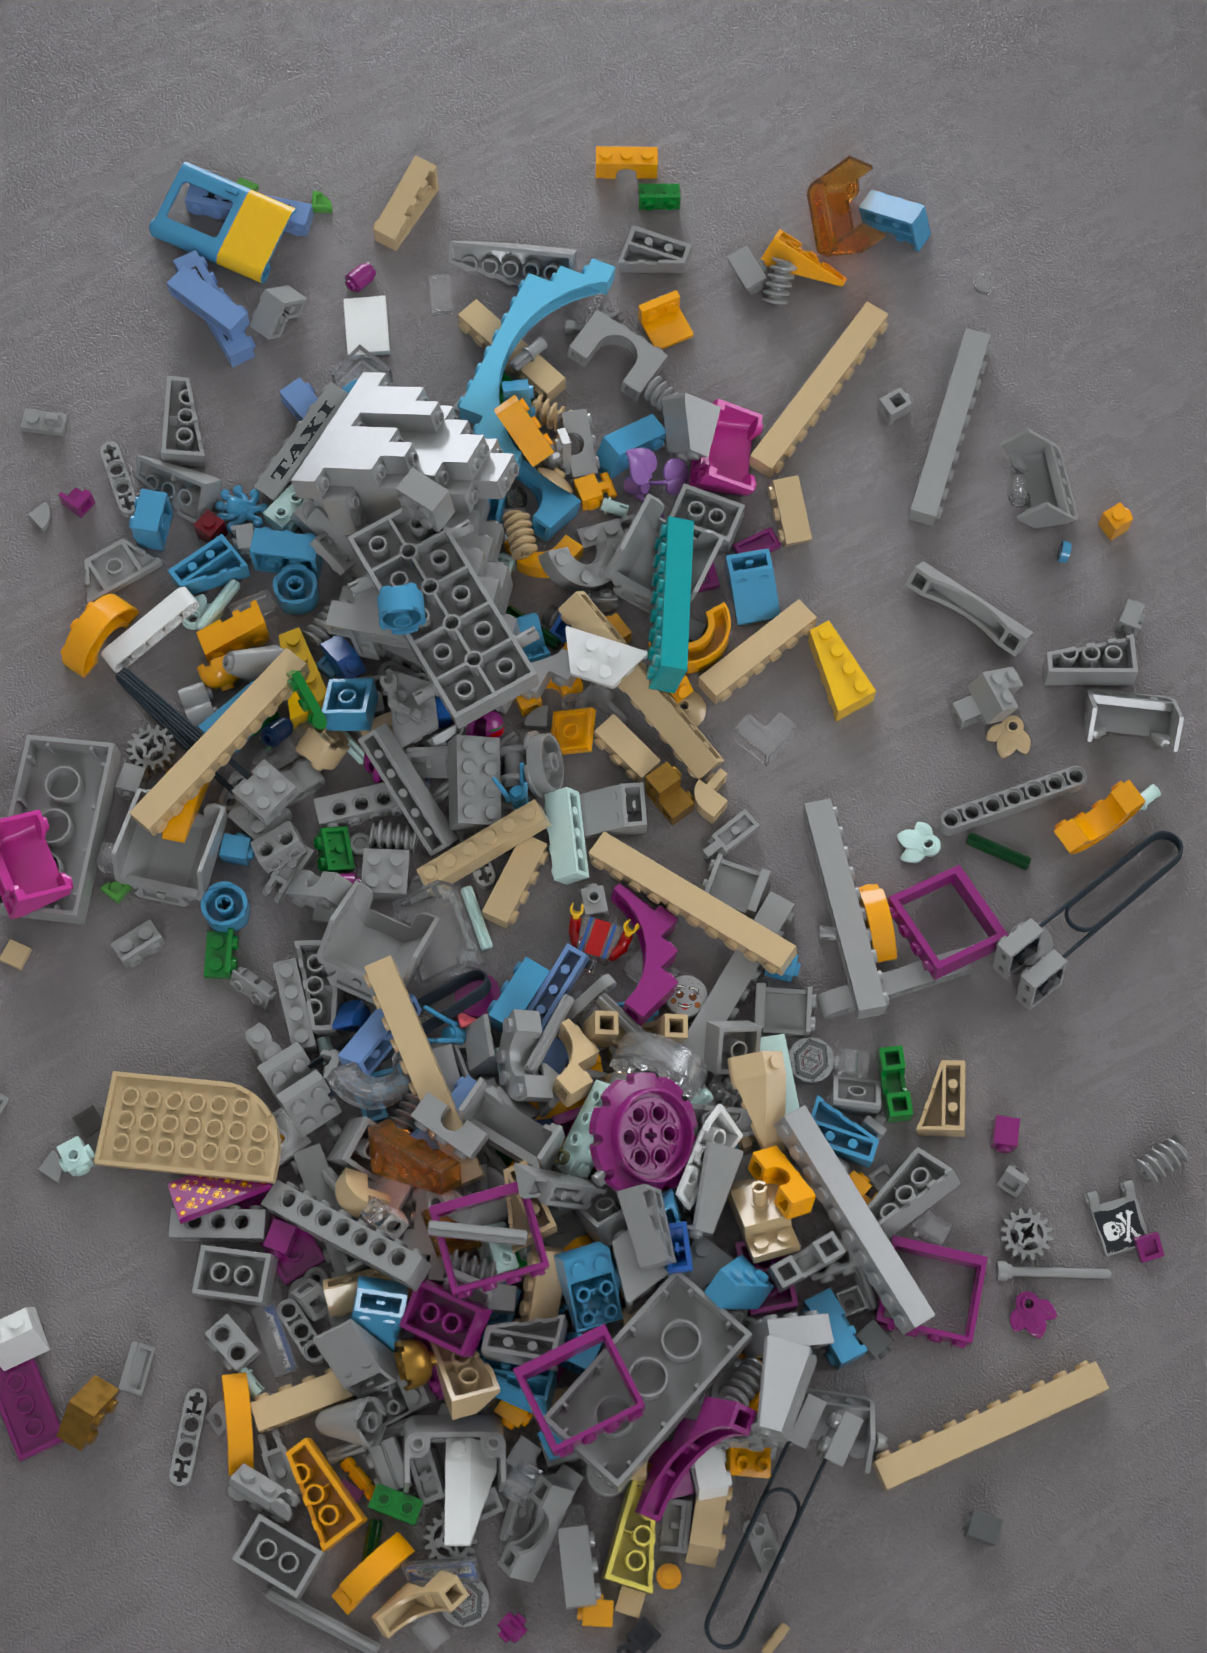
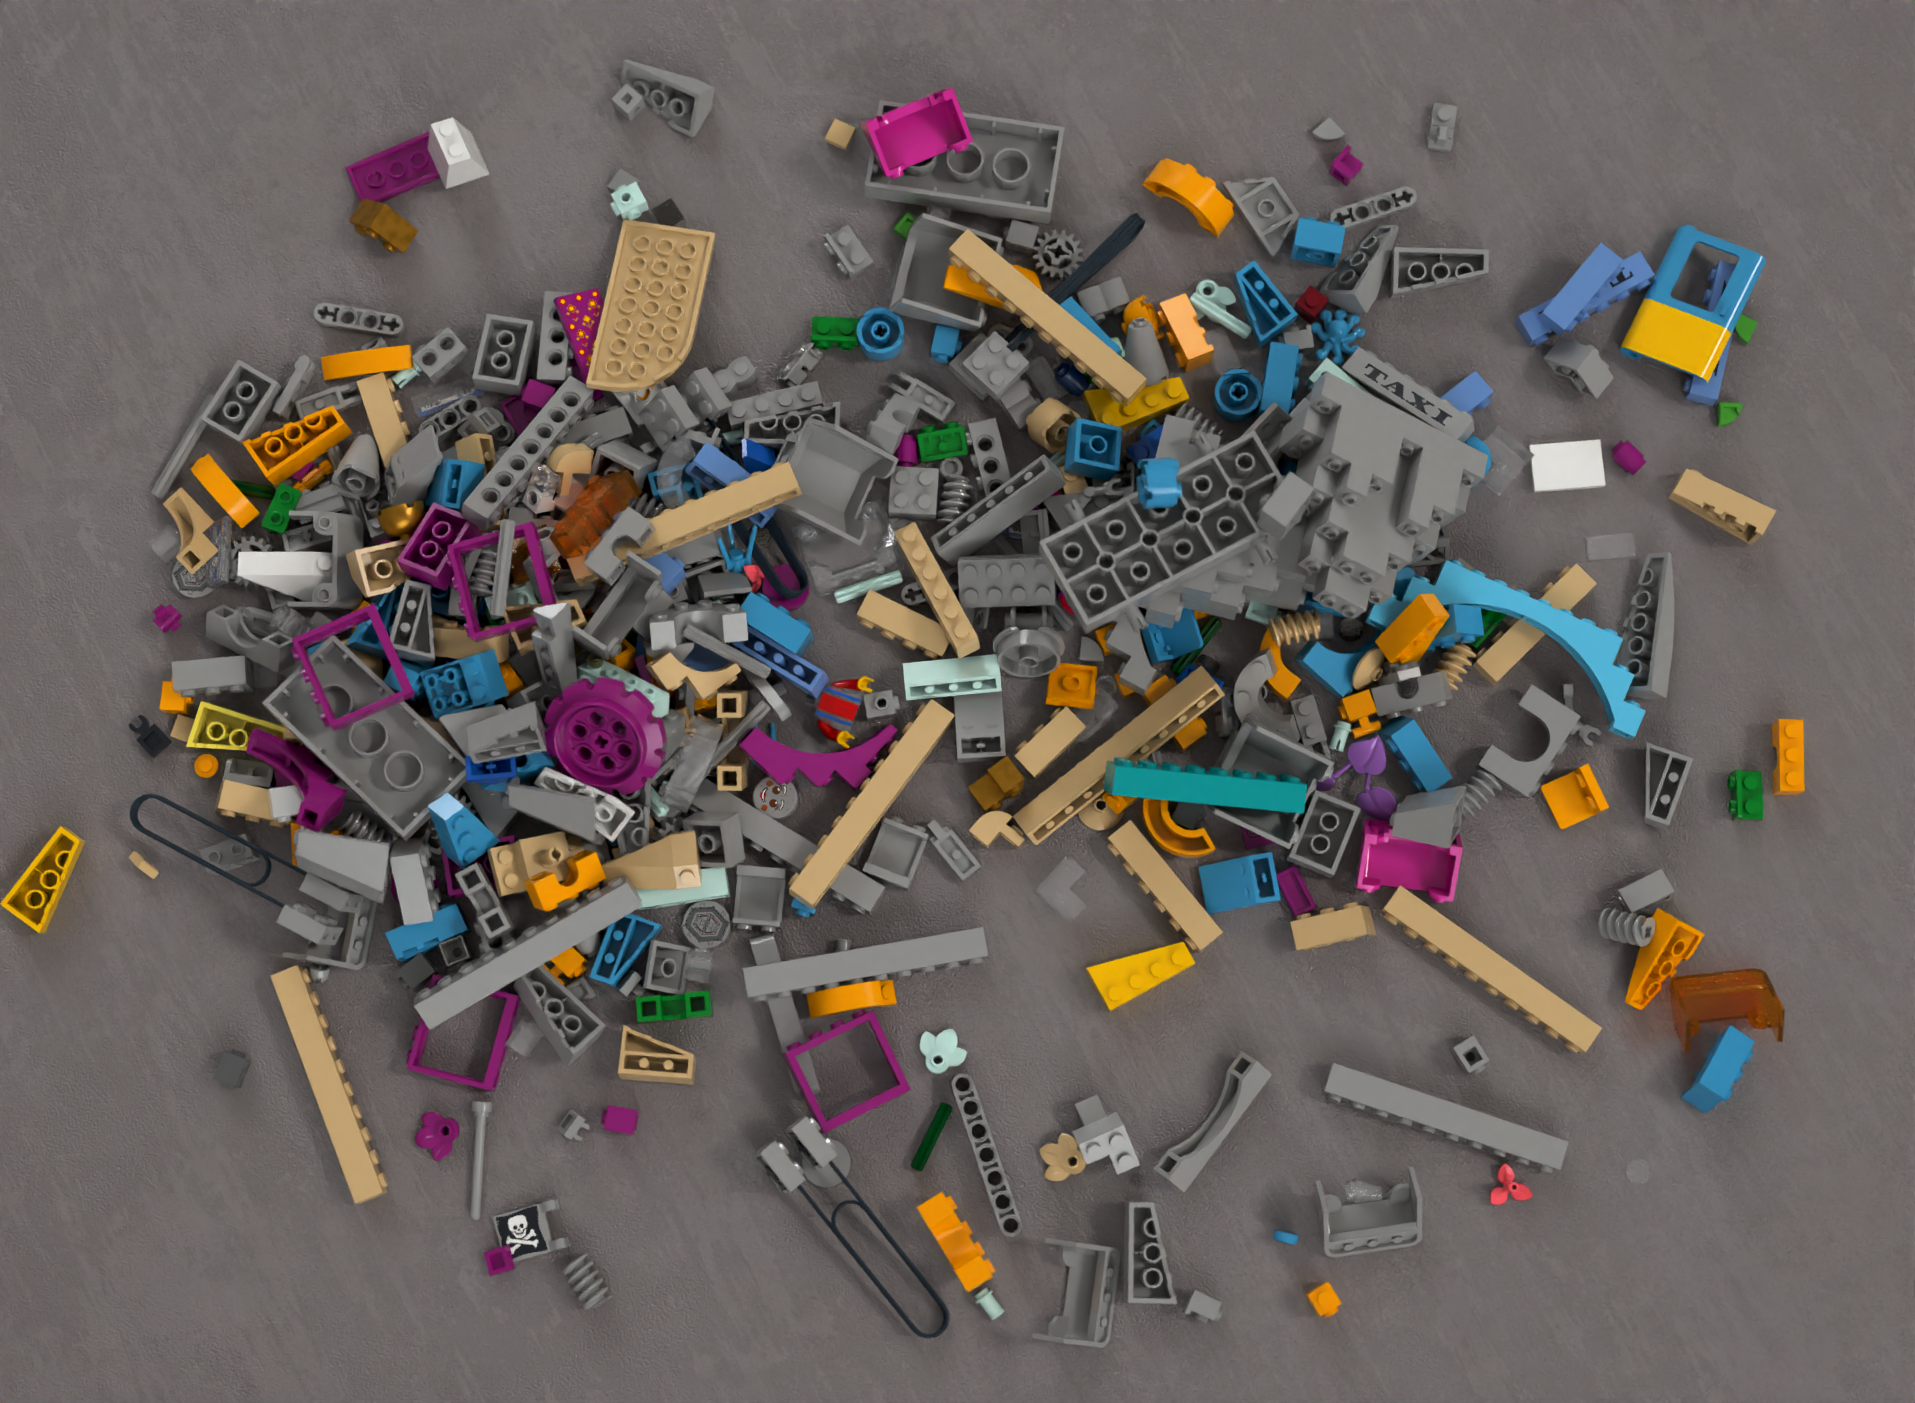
camera: 95 degrees right, 10 degrees up
white beam [101,587,199,673] -> none
light grey tile [118,1341,155,1396] -> none
light grey hinge [228,1464,300,1517] -> none
light grey brick [250,820,307,873] -> none
green hinge [286,670,328,730] -> none
dark azure plant [492,762,529,809] -> none
light grey axle [509,337,548,371] -> none
white wing [565,626,648,689] -> none
light grey gear [999,1208,1053,1262] -> none
none -> coral plant [1490,1163,1533,1205]

